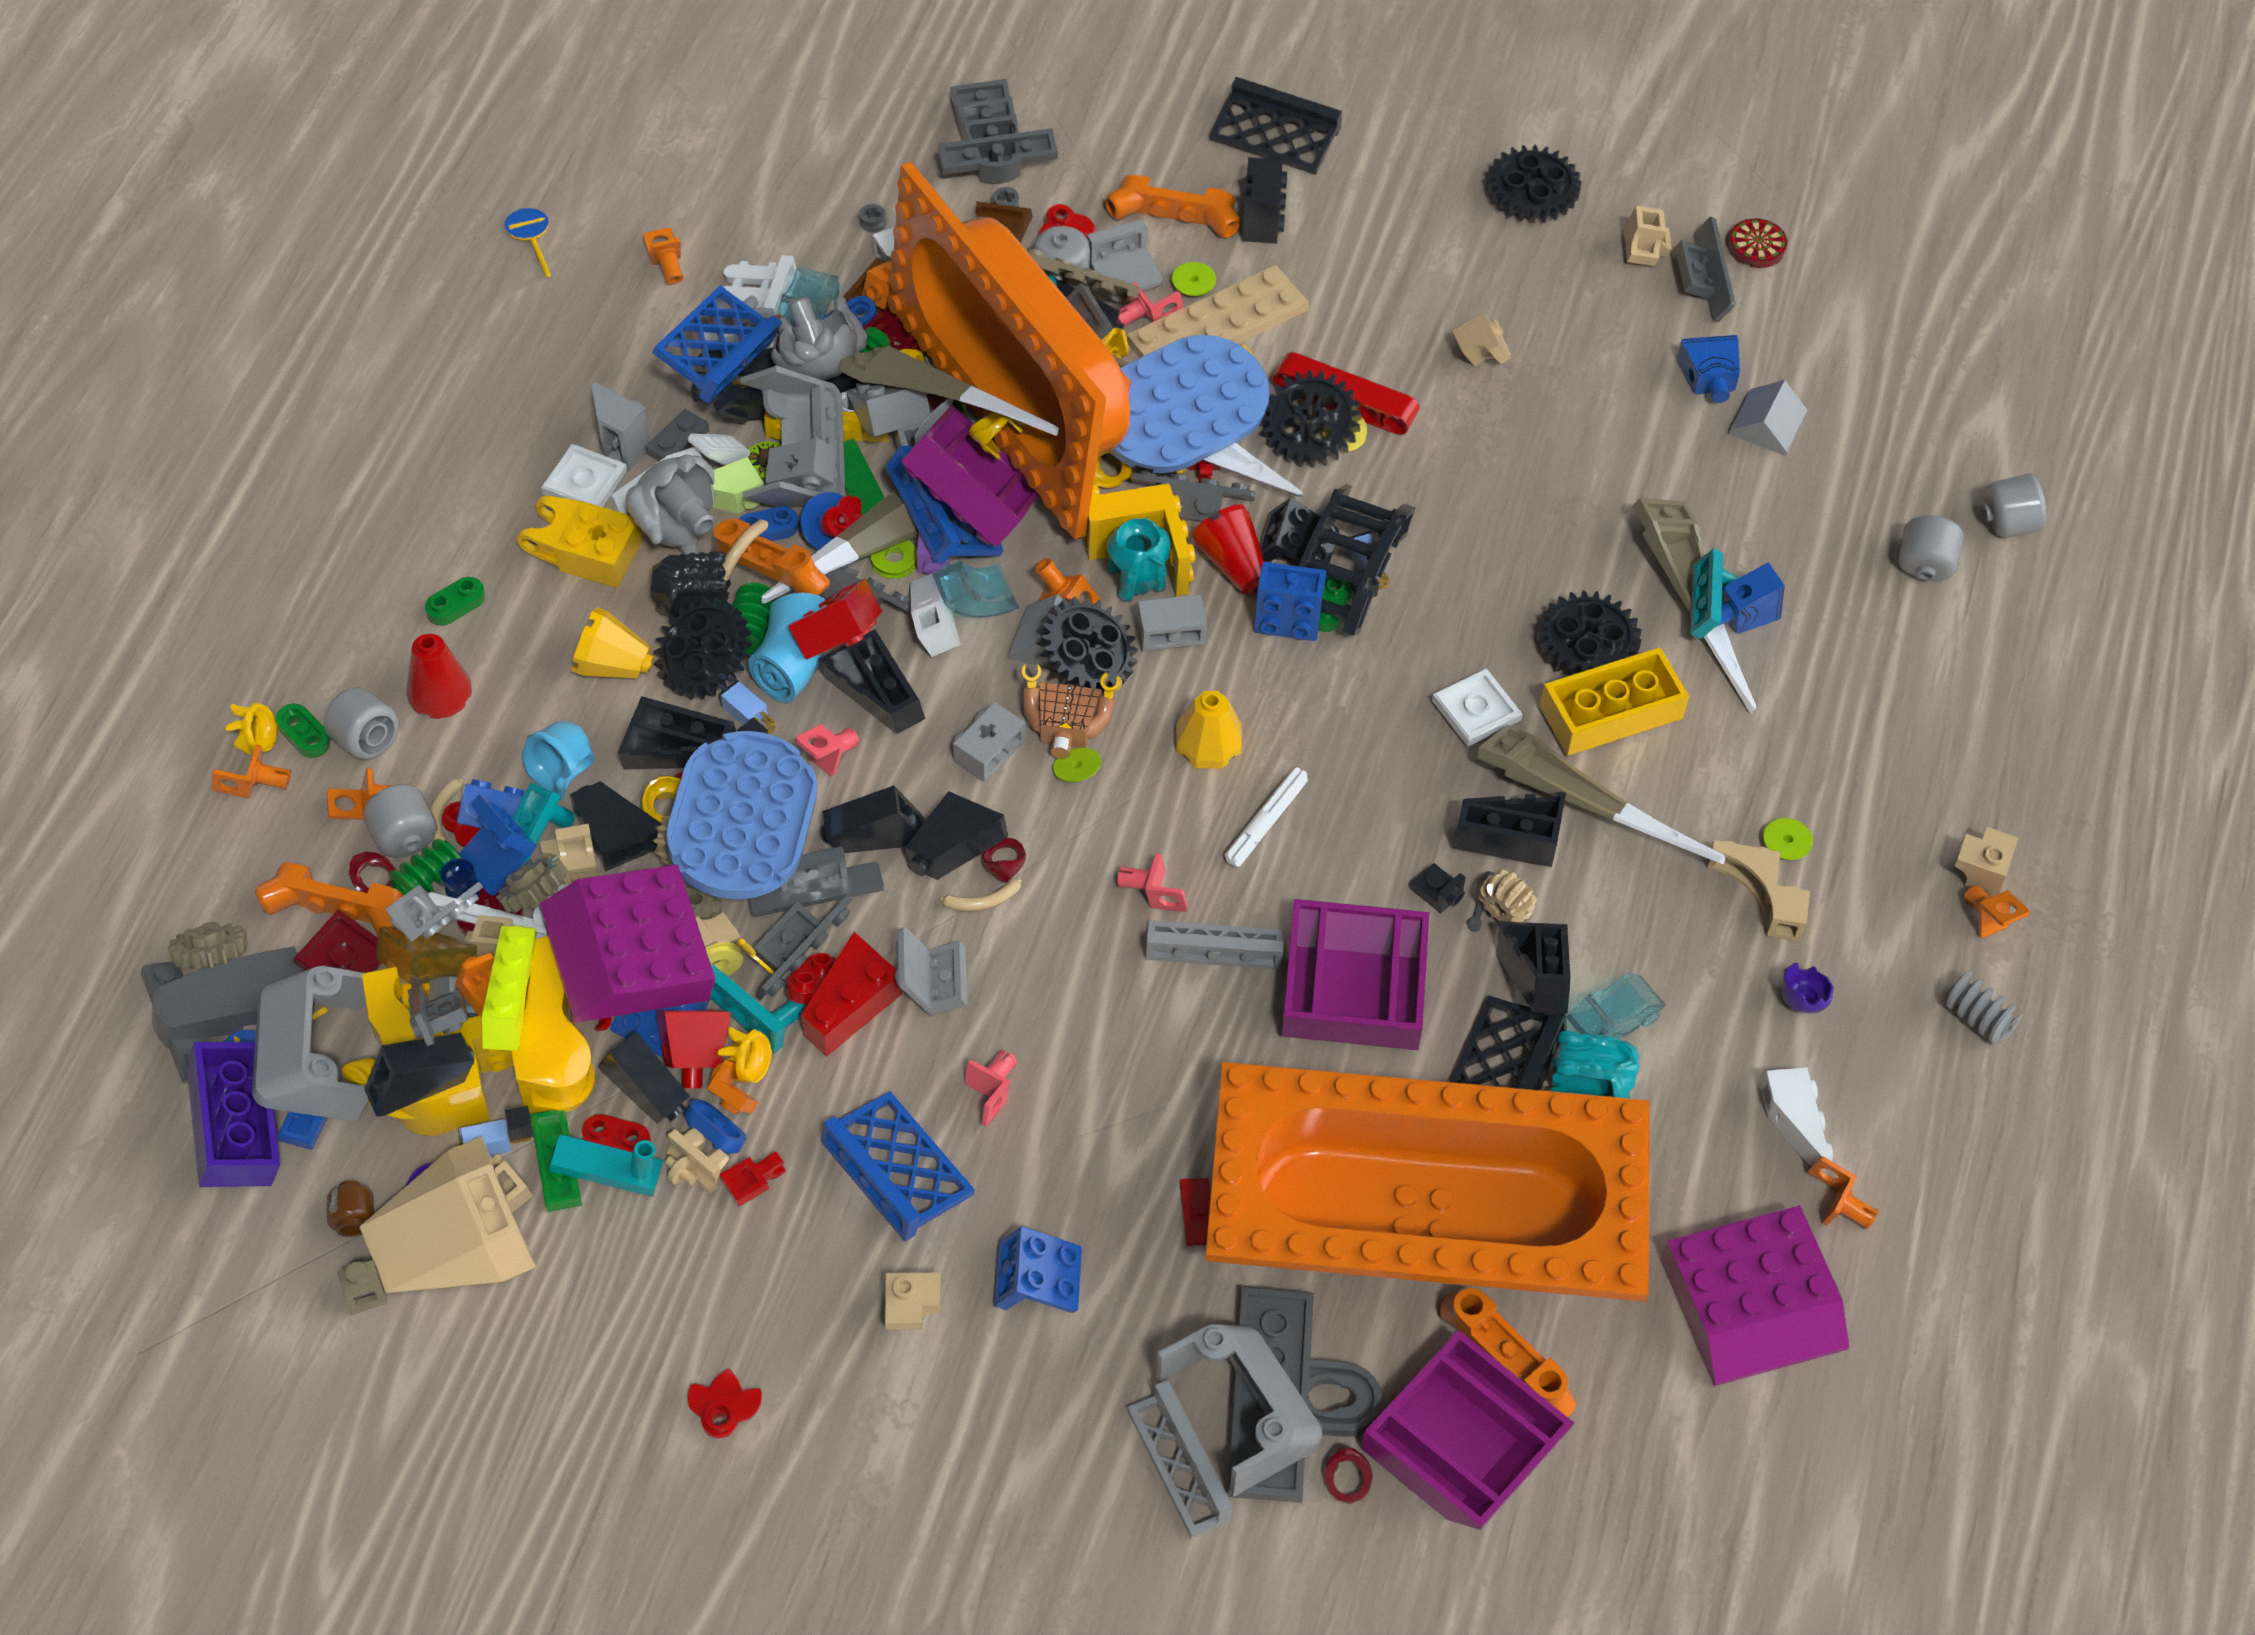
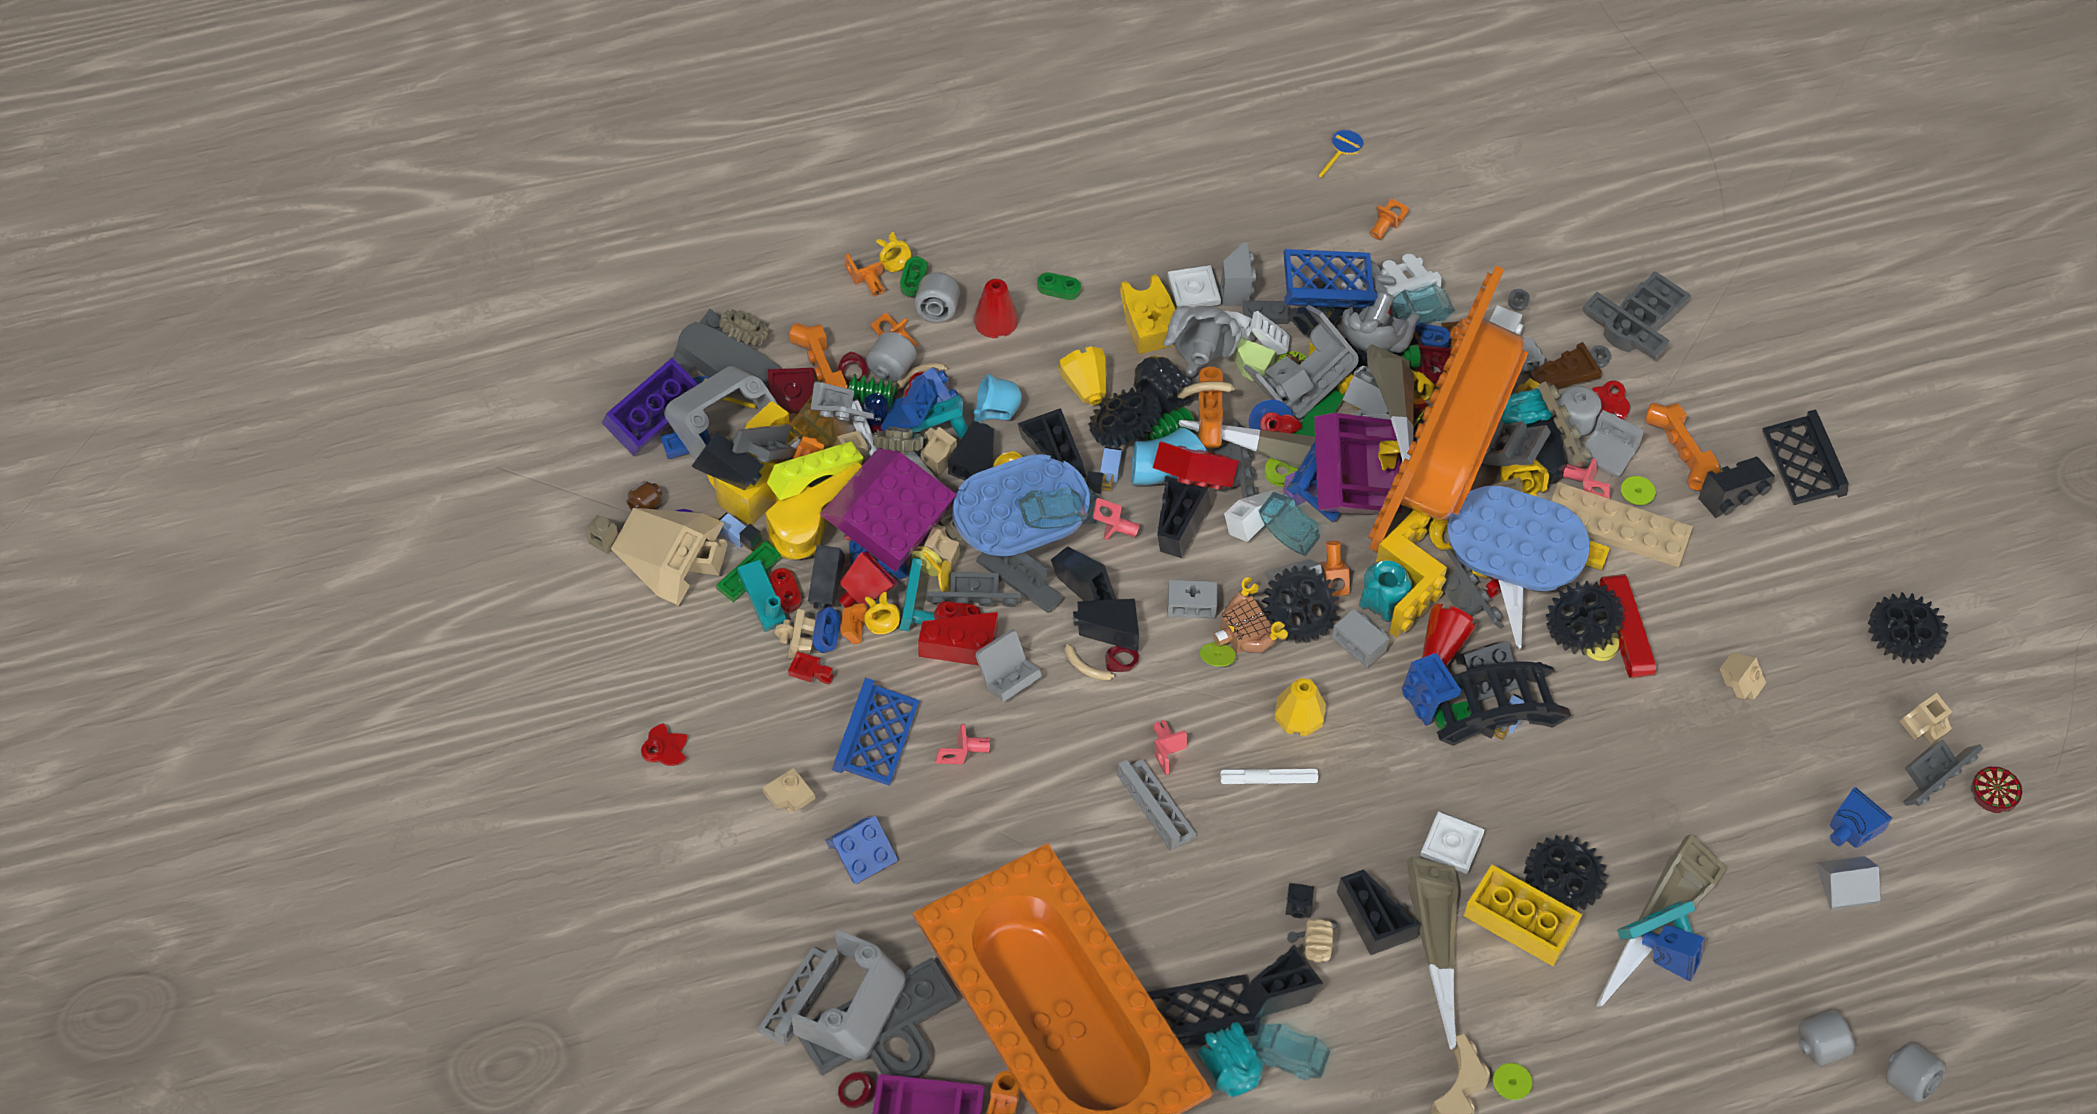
camera: 55 degrees right, 0 degrees up
blue plate [739,506,799,541] -> none
magenta slope [1281,899,1430,1050] -> none
none -> clear light blue brick [1018,487,1088,529]

